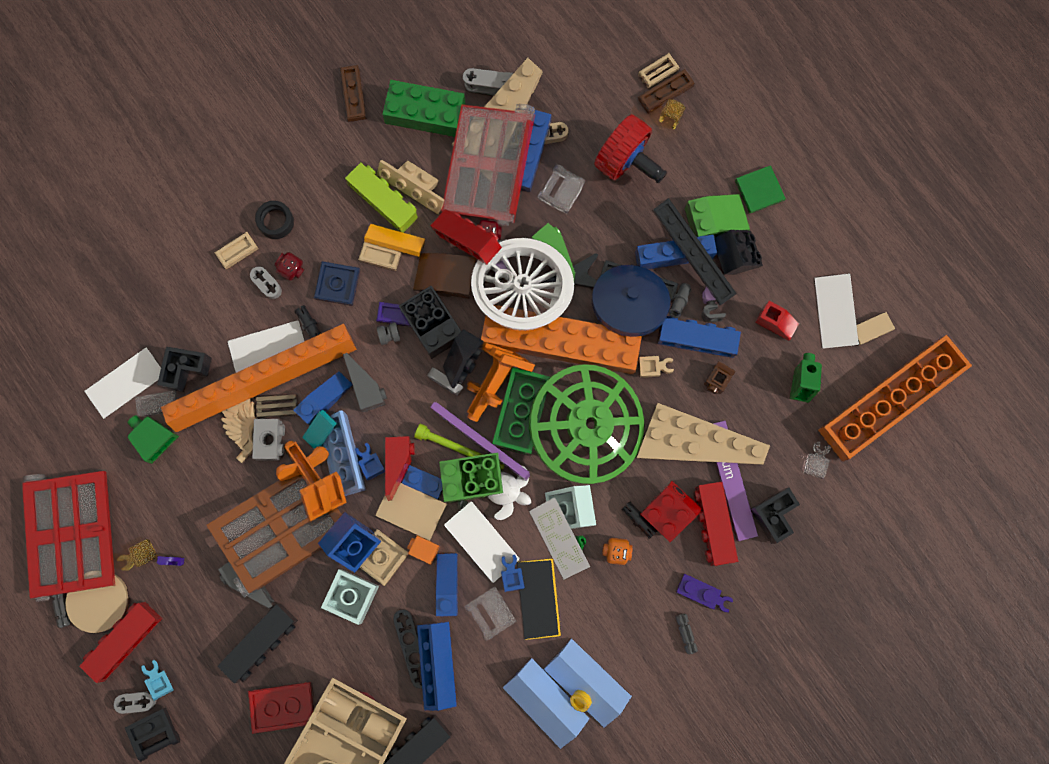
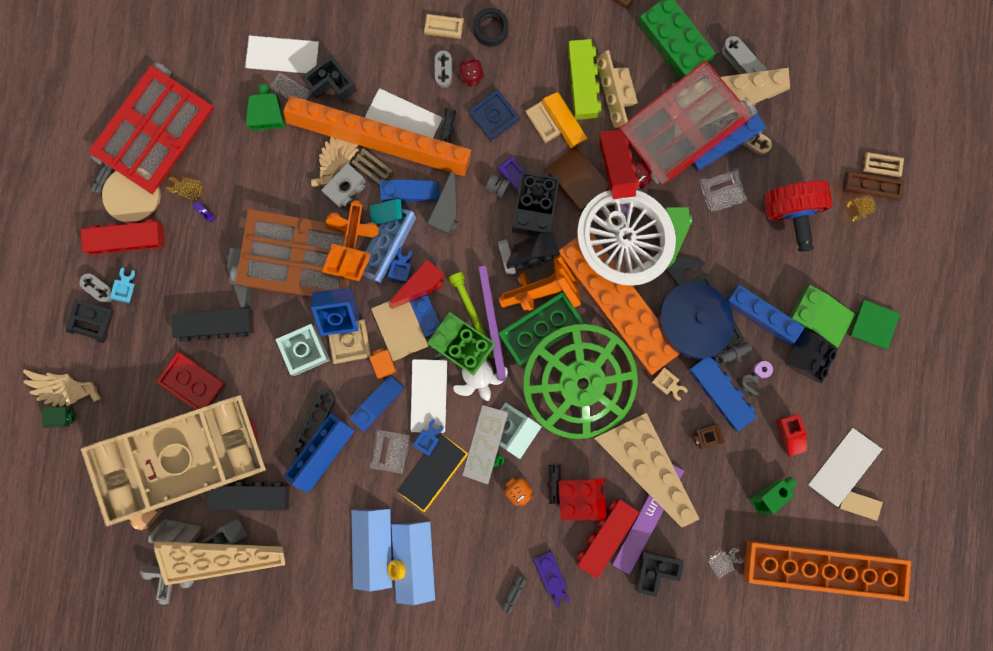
camera: 50 degrees right, 5 degrees up
black tile [652,198,737,305] -> none

